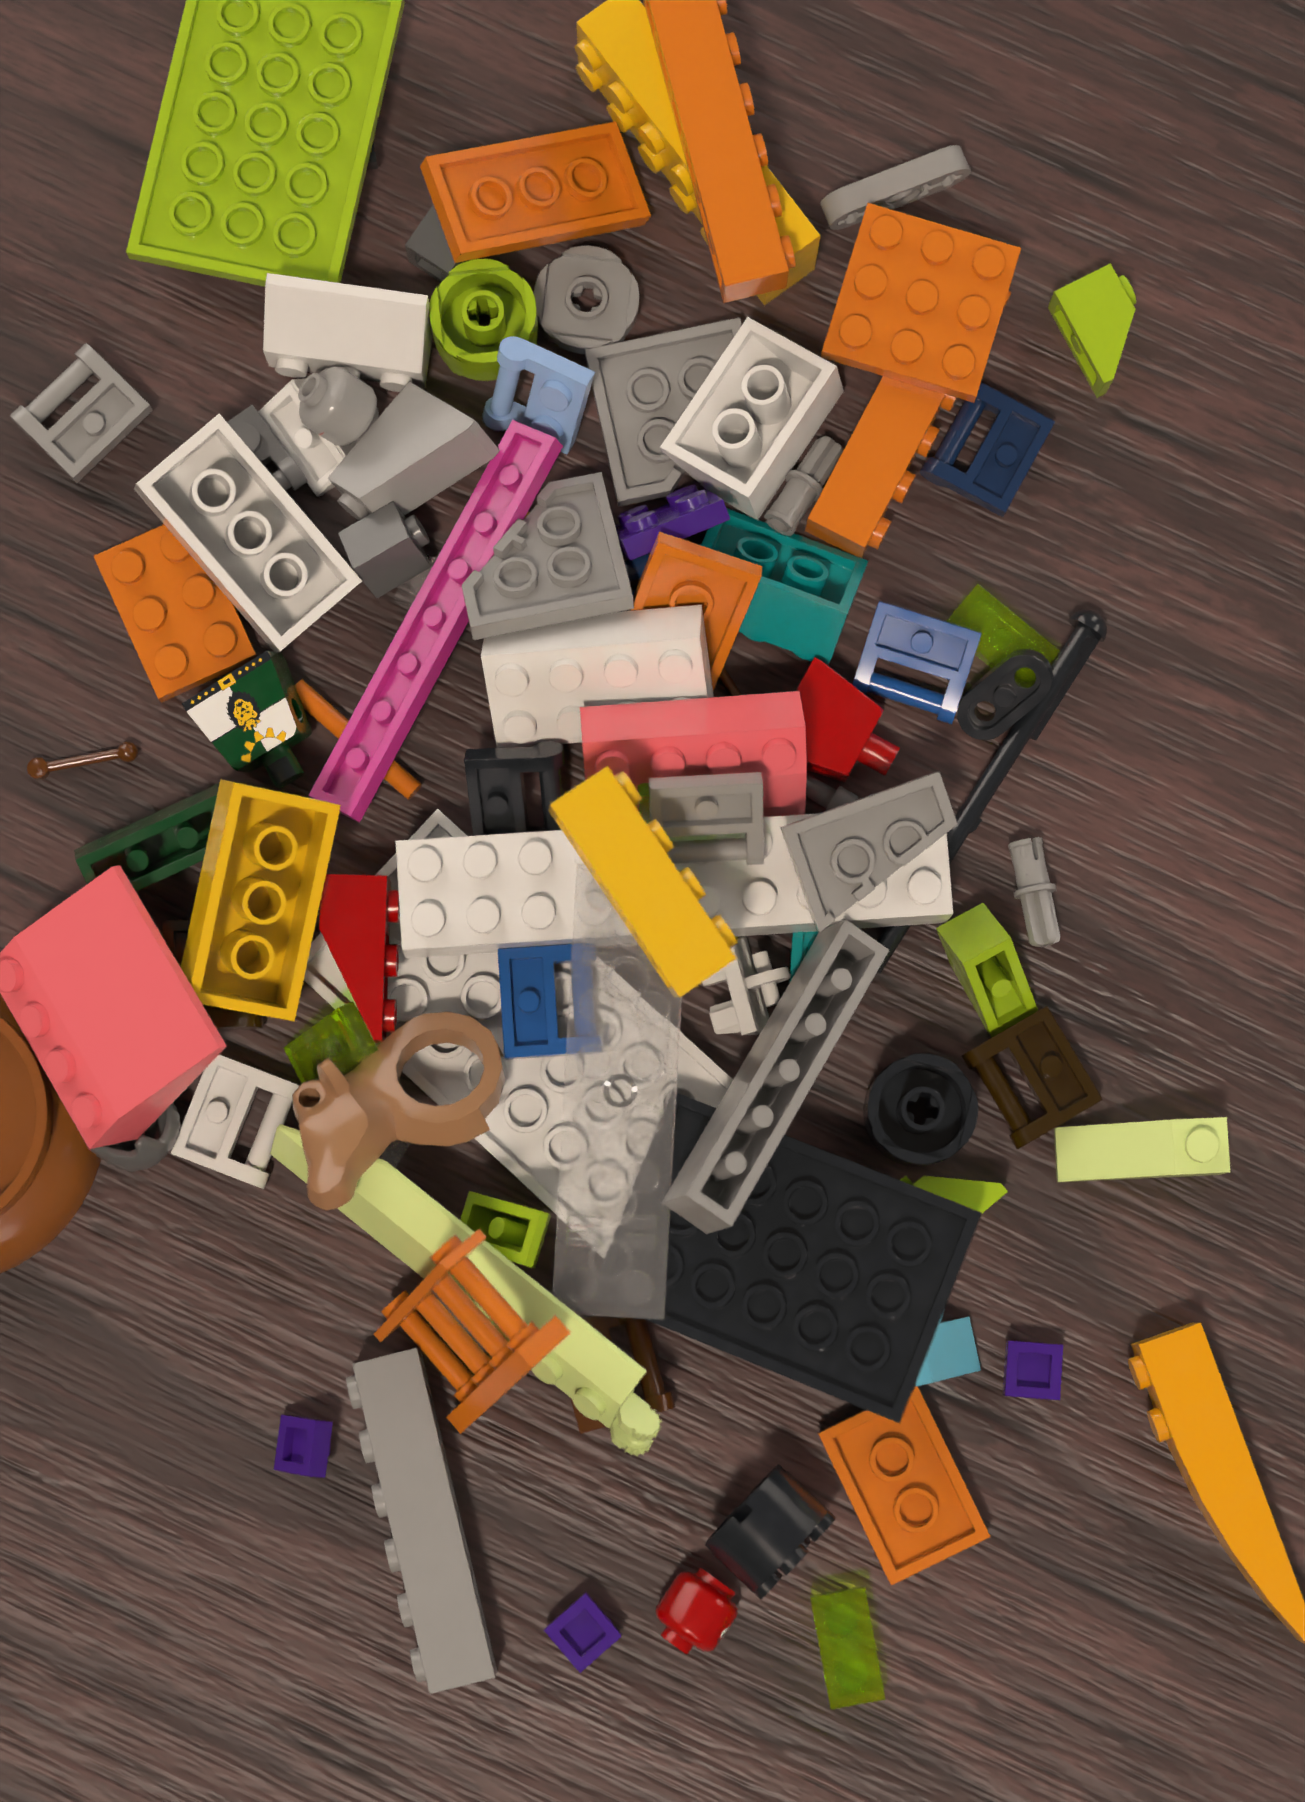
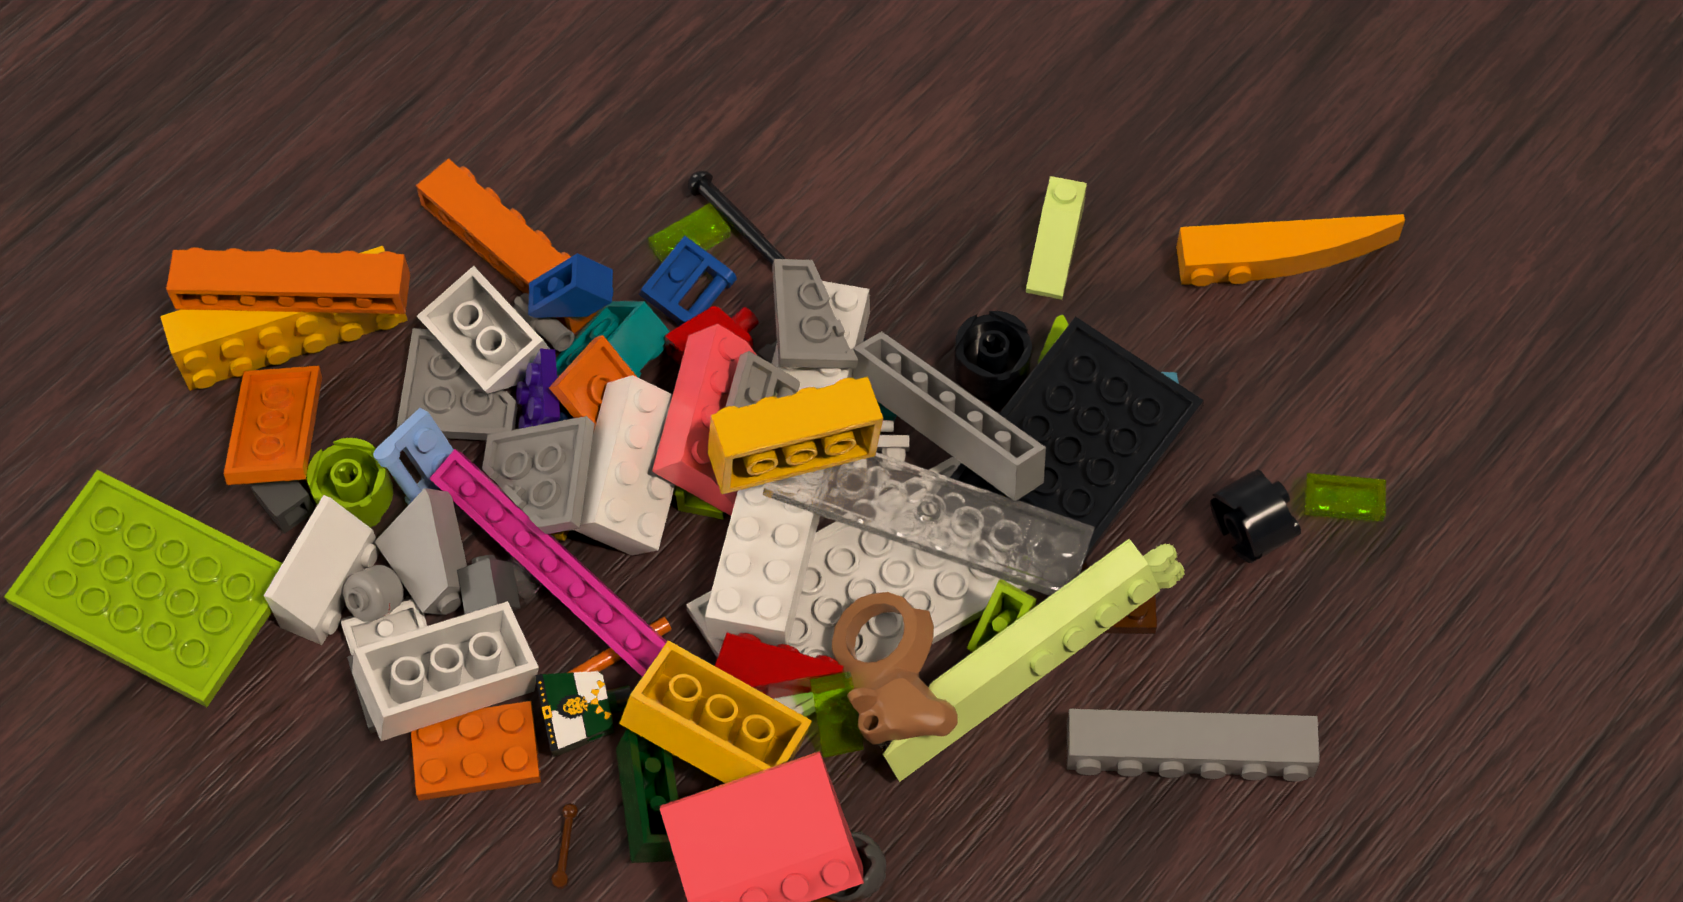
camera: 70 degrees left, 20 degrees down
light grey plate [10,343,153,483] -> none
white plate [171,1055,300,1189] -> none
dark purple plate [274,1415,333,1478] -> none
orange fence [373,1229,571,1434] -> none
black plate [464,741,565,836] -> none
blue plate [498,943,603,1060] -> none
light grey plate [534,246,639,354] -> none
dark purple plate [544,1592,622,1673] -> none
red head [655,1568,738,1655] -> none
orange plate [817,1386,990,1586] -> none
light grey beam [820,145,971,230] -> none
orange plate [821,203,1021,403] -> none
dark blue plate [920,383,1055,517] -> none
lime slope [936,903,1038,1038] -> none
black plate [957,649,1053,740] -> none
dark brown plate [962,1006,1103,1150] -> none
dark purple plate [1003,1340,1063,1400] -> none
light grey axle [1008,837,1060,947] -> none
lime slope [1048,263,1136,398] -> none
none -> blue slope [528,253,613,318]

